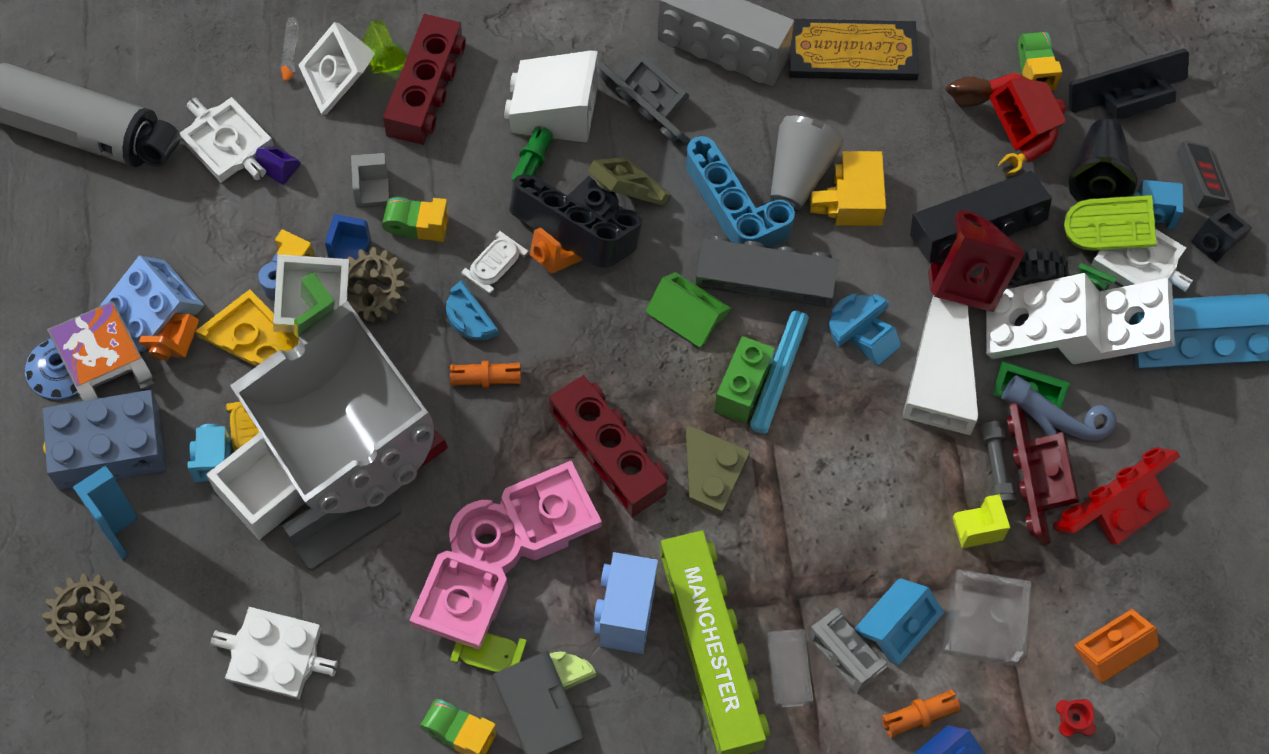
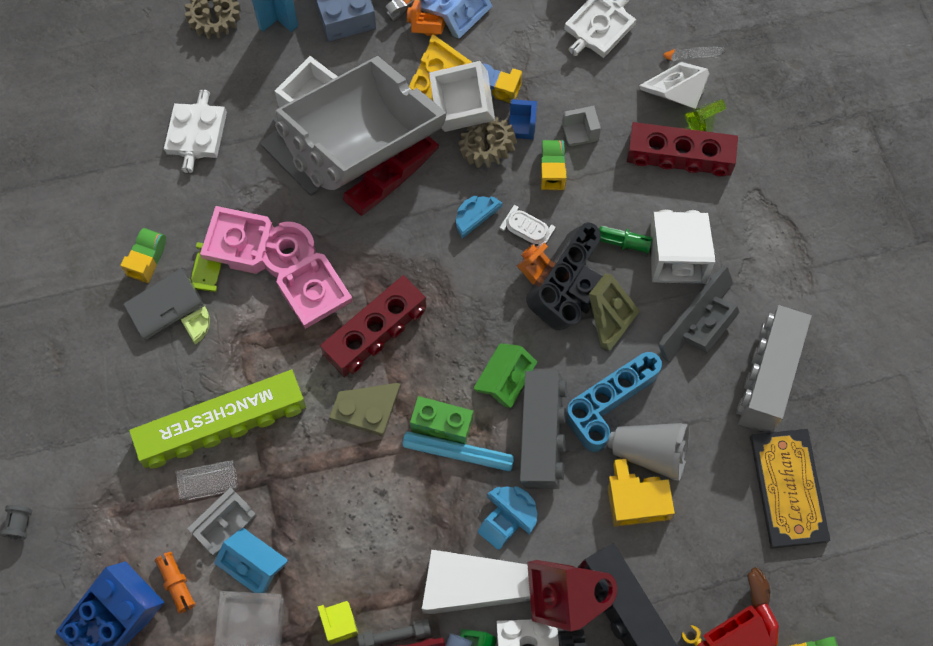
camera: 85 degrees right, 5 degrees up
medium azure brick [188,424,231,482] -> none
dark purple slope [256,146,301,185] -> none
bright green panel [294,272,335,339] -> none
orange pin [450,360,521,388] -> none
light blue slope [594,552,658,654] -> none

